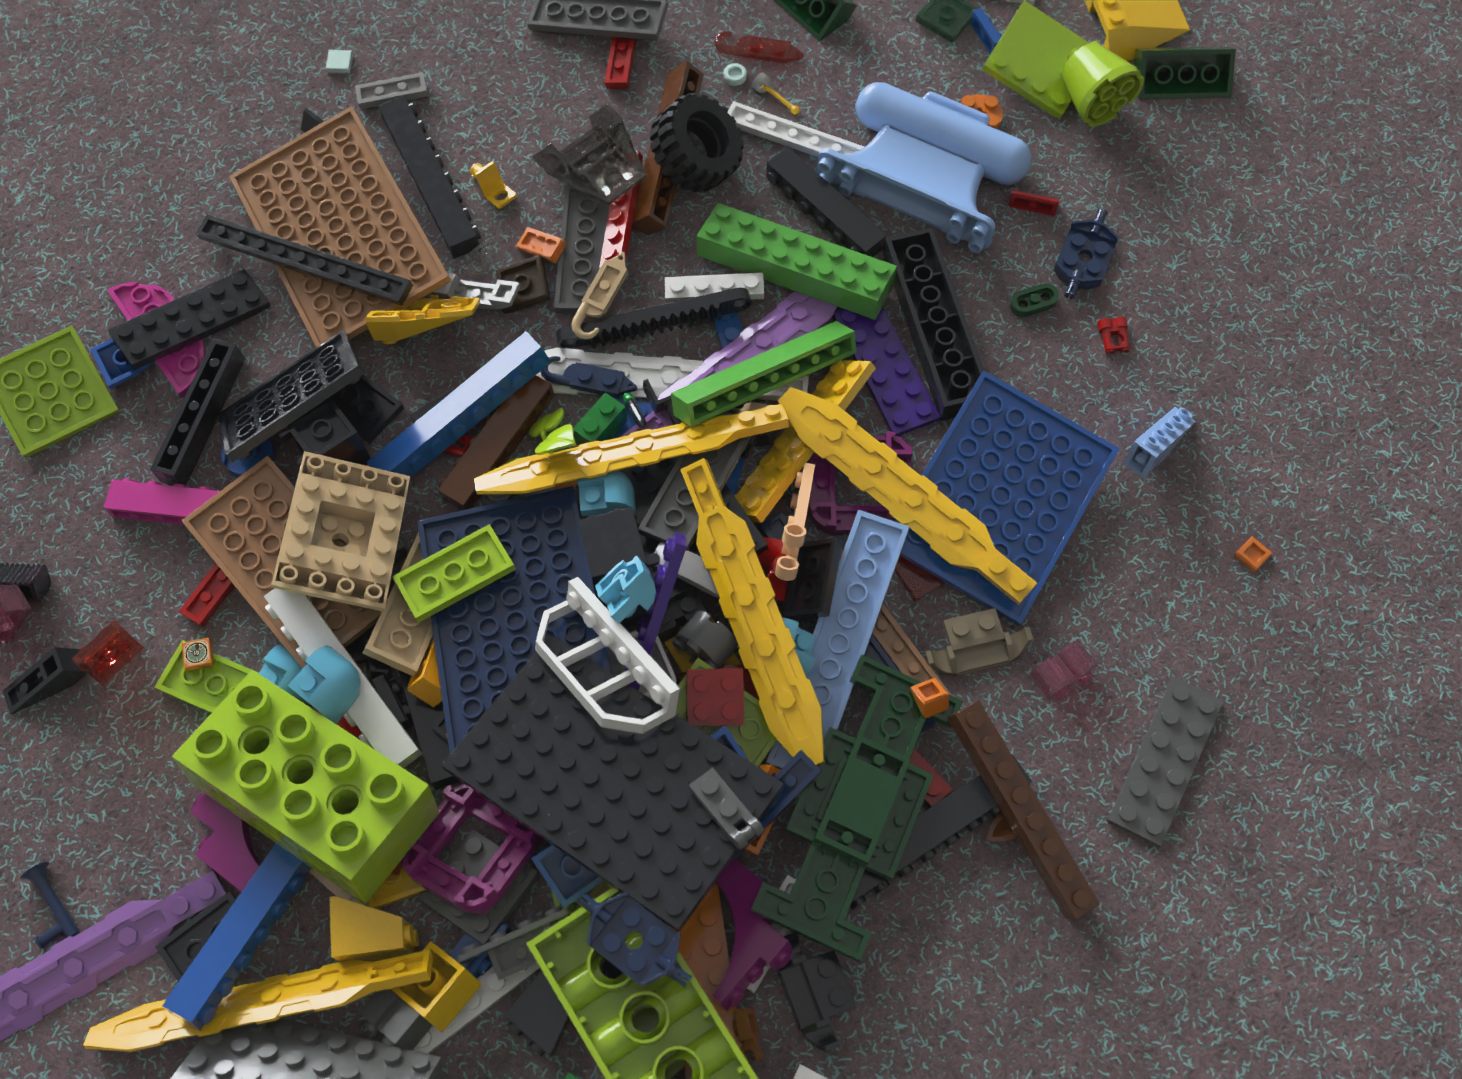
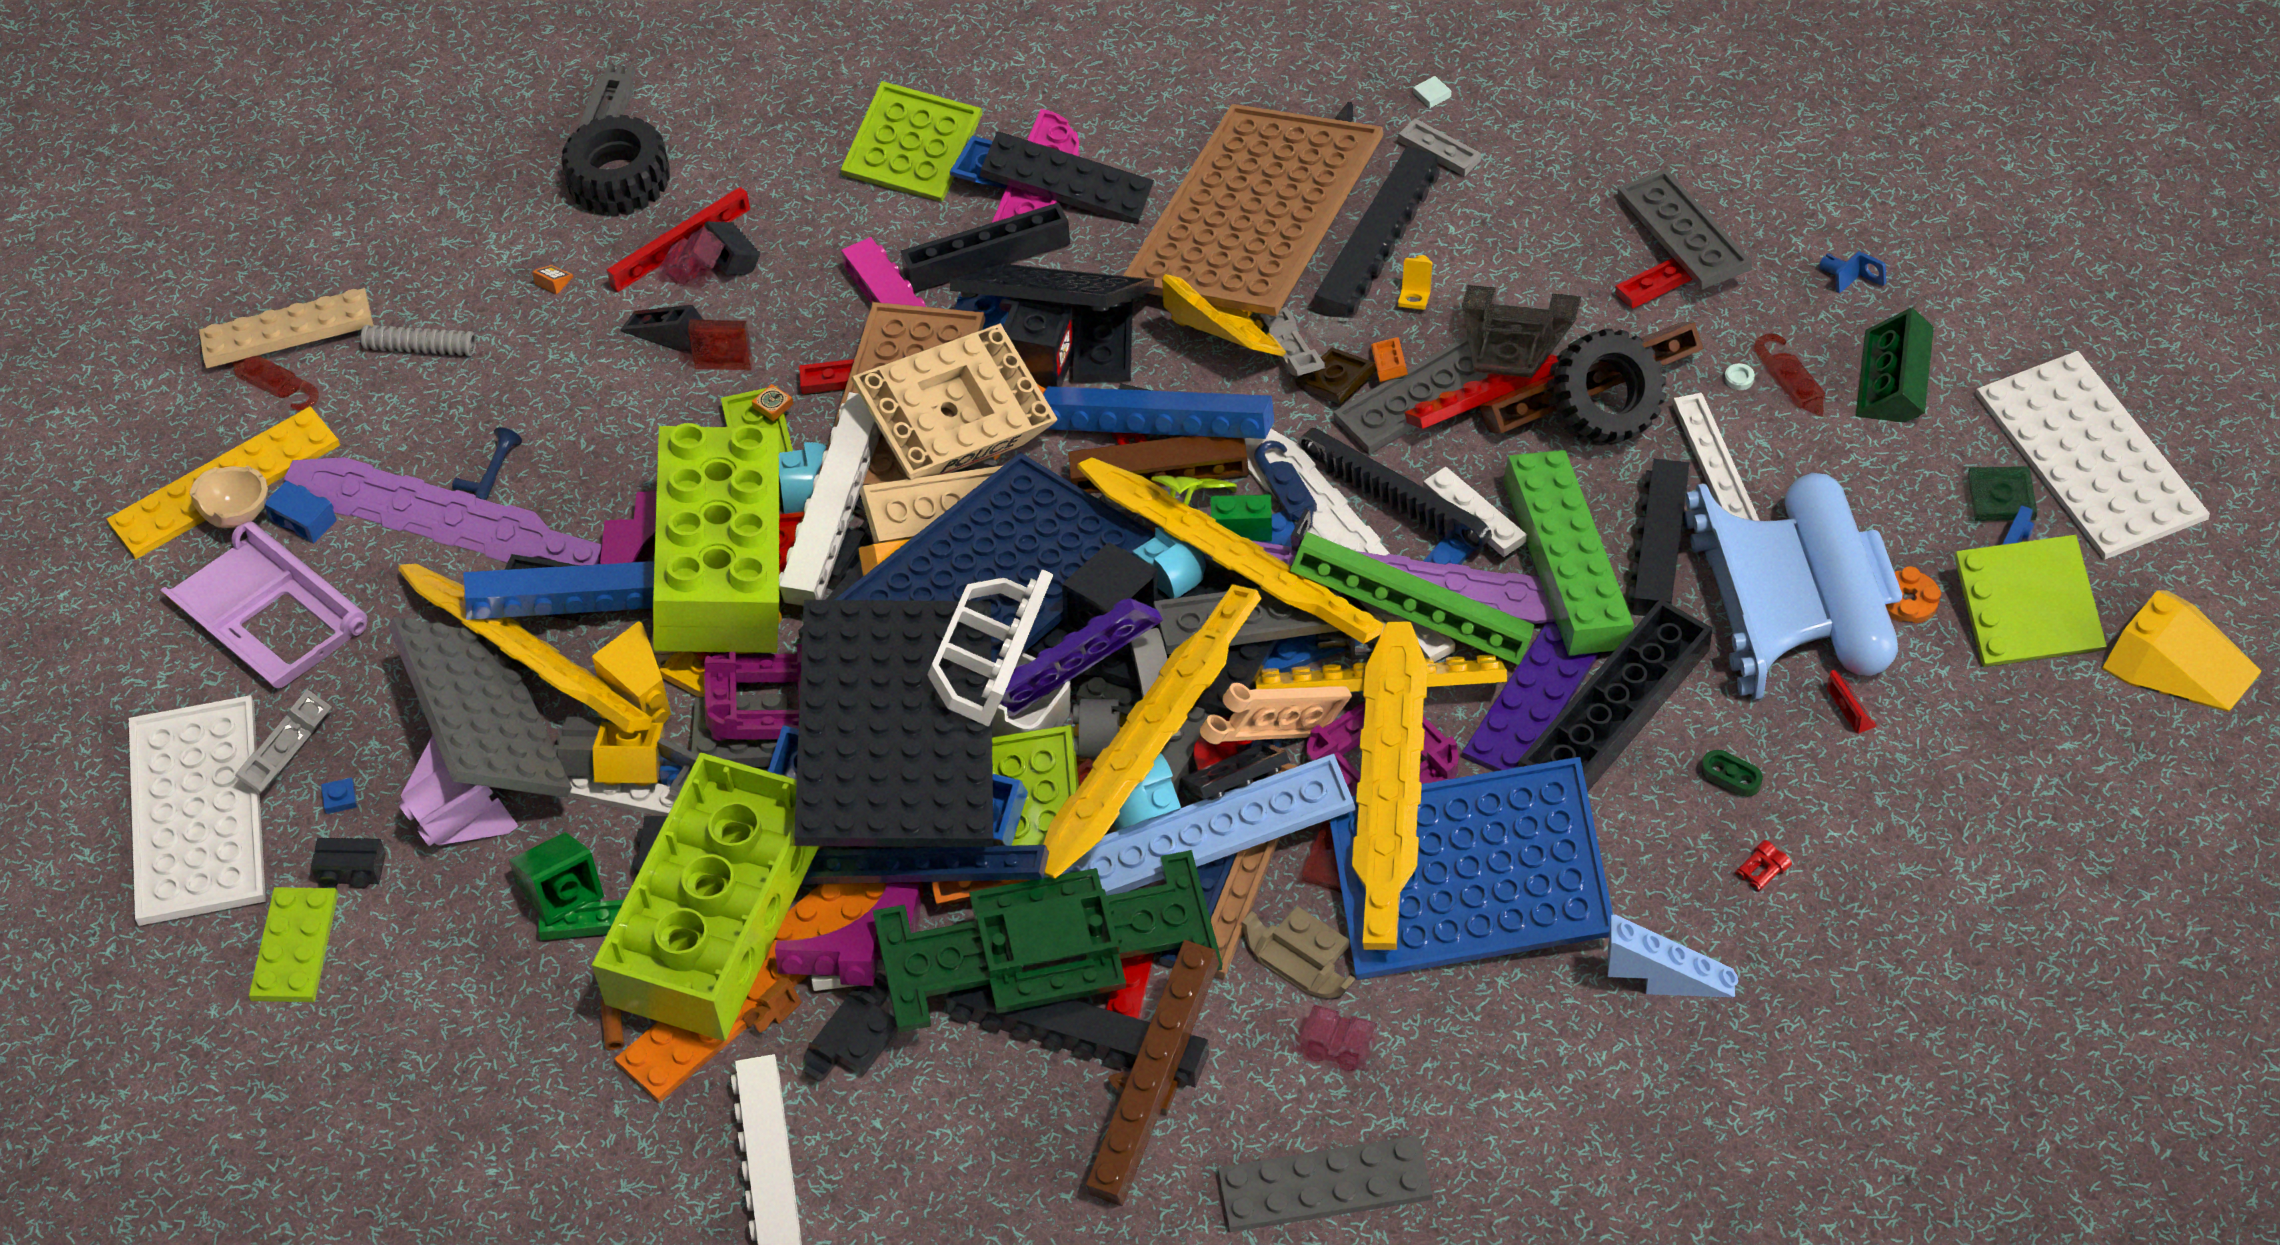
camera: 55 degrees right, 15 degrees down
black plate [195,214,413,306] -> none
medium azure brick [288,645,361,724] -> none
lime plate [392,524,516,623] -> none
tan plate [571,252,628,339] -> none
dark blue plate [576,892,692,988] -> none
medium azure brick [595,556,656,623] -> none
black piece [623,392,646,428] -> none
red plate [686,668,744,726] -> none
dark grey plate [689,768,765,850] -> none
hinge [751,72,800,115] -> none
orange slope [910,678,949,718] -> none
dark blue plate [1054,209,1119,299] -> none
lime cone [1060,41,1144,127] -> none
dark green slope [1134,47,1236,99] -> none
orange tile [1234,536,1273,573] -> none

